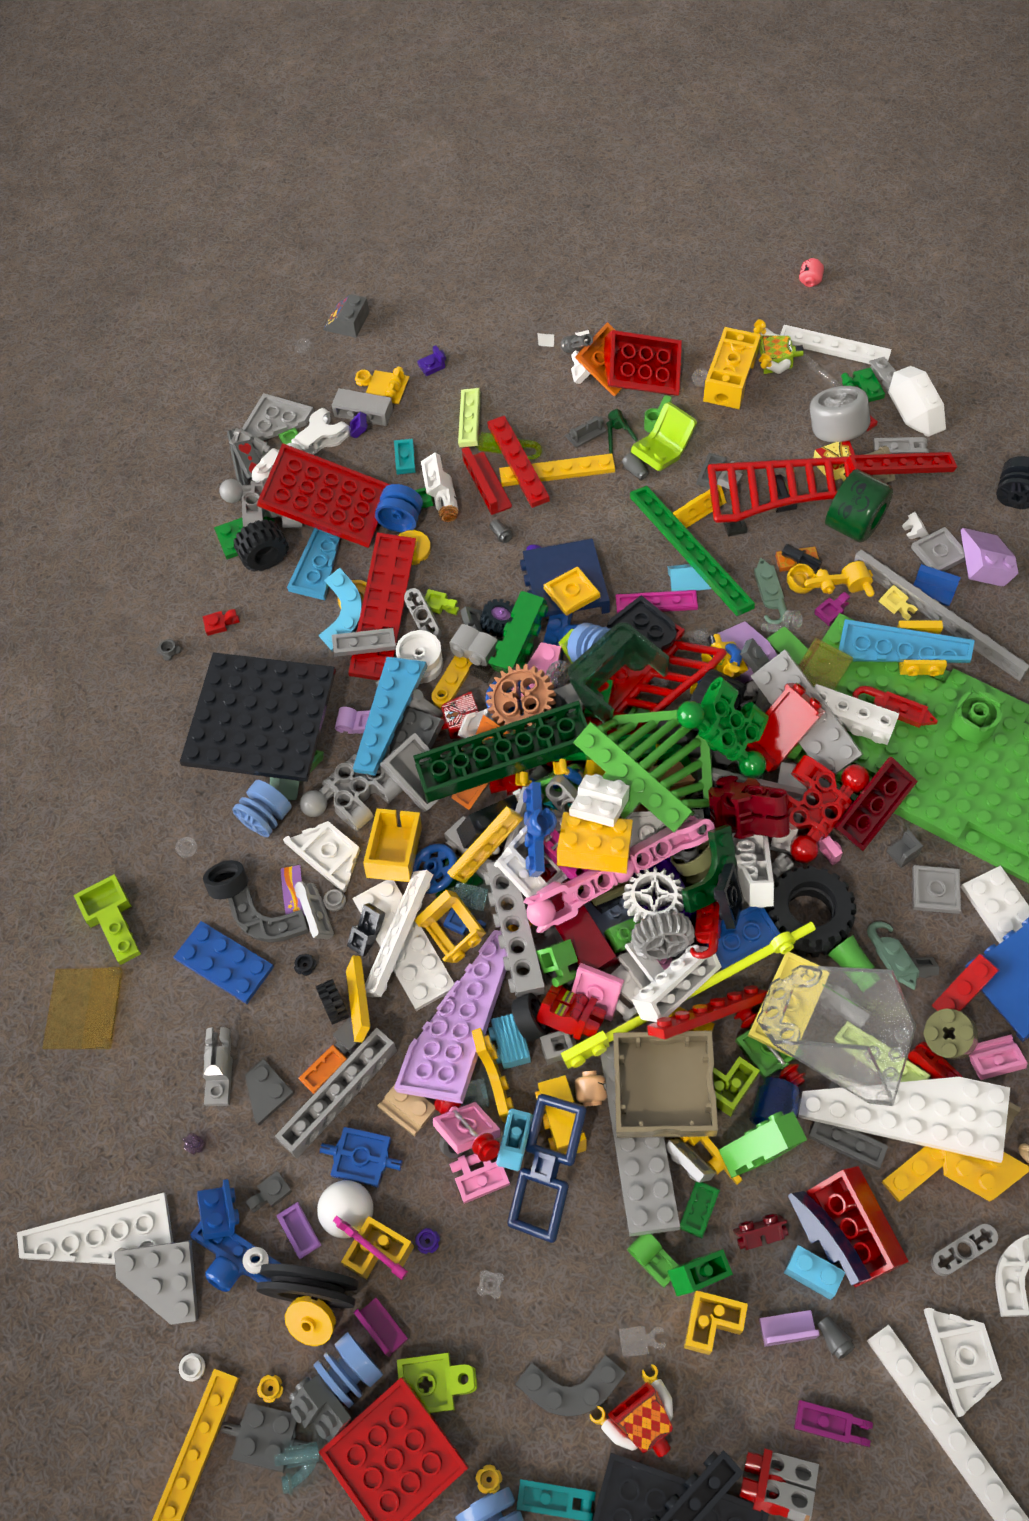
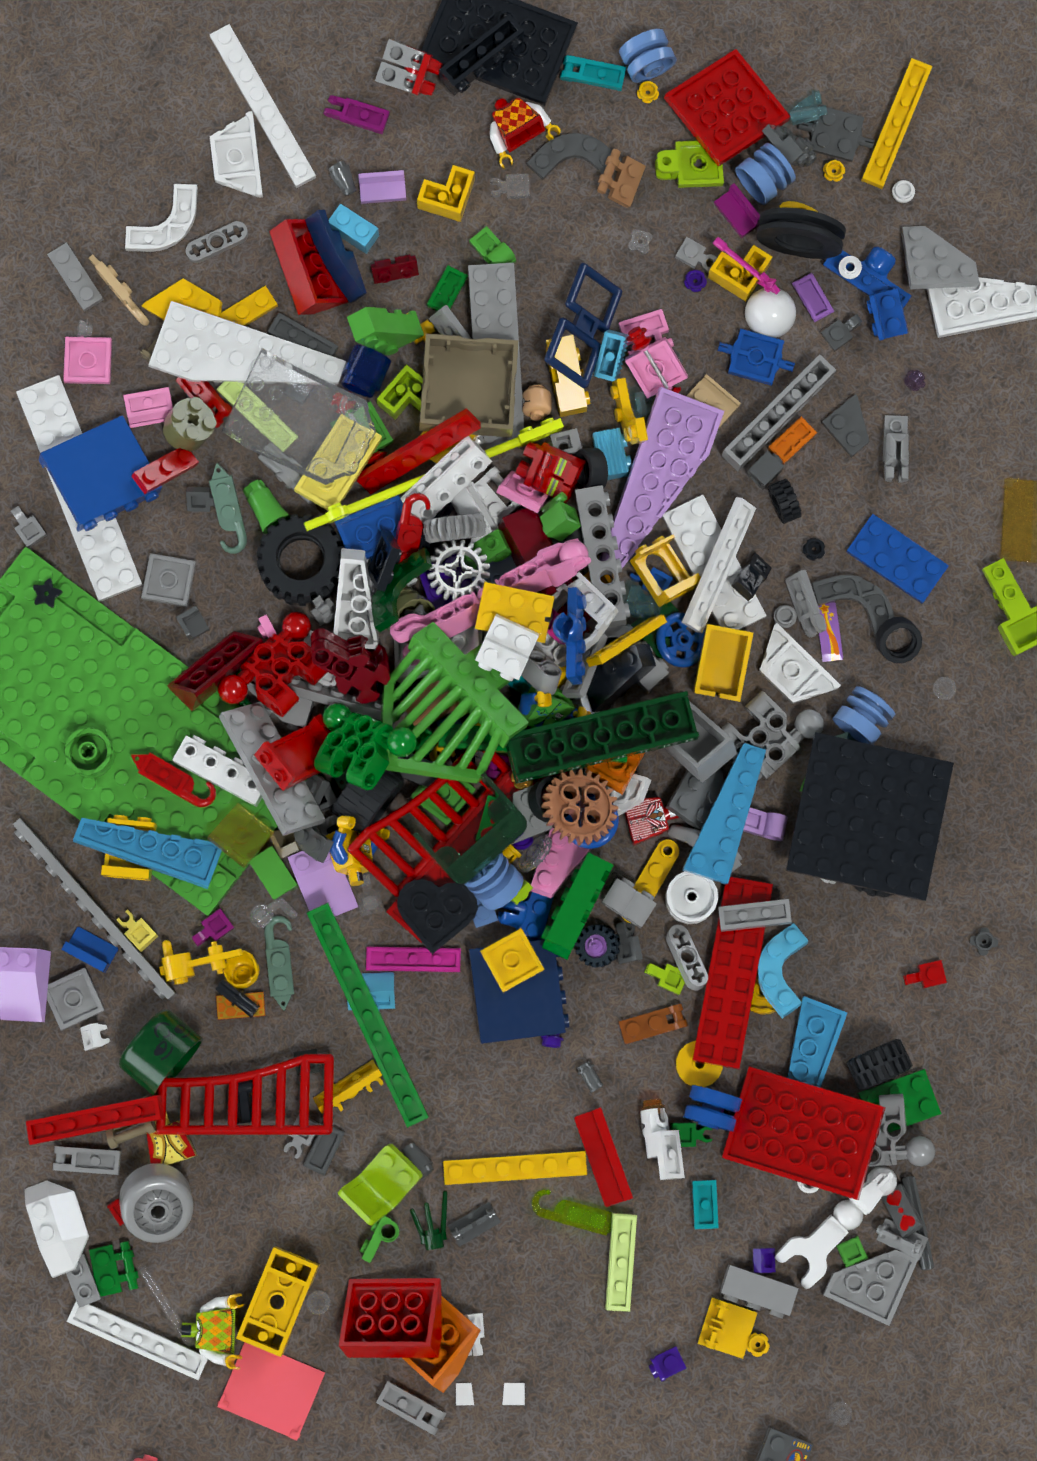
camera: 175 degrees right, 20 degrees up
yellow tile [346,955,370,1043] -> none
red plate [487,415,550,508] -> none
dark grey pin [561,334,593,353] -> none
green brick [667,1249,733,1296] -> none
none -> coral piece [217,1342,325,1441]
none -> light grey plate [376,1381,447,1435]
none -> medium nougat plate [597,149,646,208]
none -> dark orange plate [618,1003,688,1045]
none -> light grey plate [675,237,717,273]

